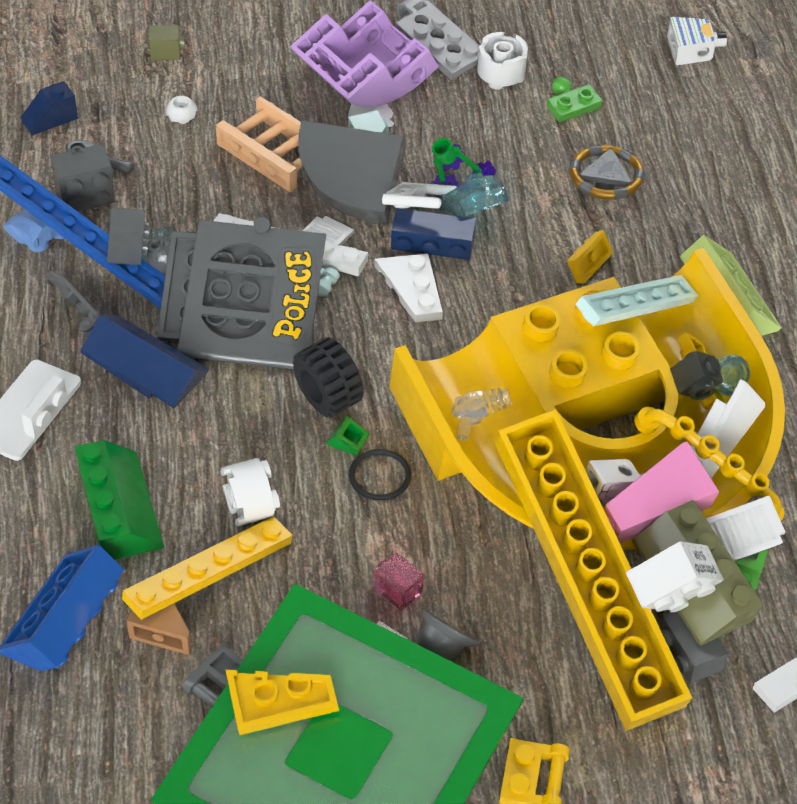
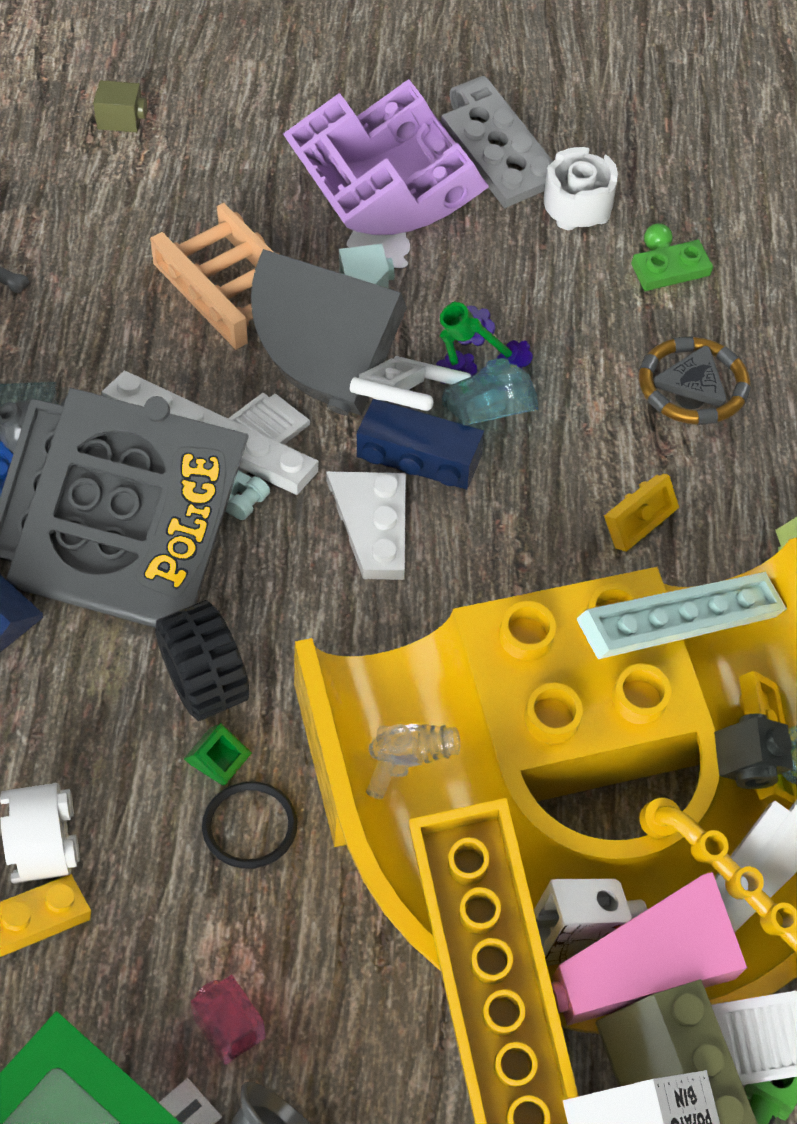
camera: 10 degrees right, 5 degrees up
white plate [166,96,198,124] -> none

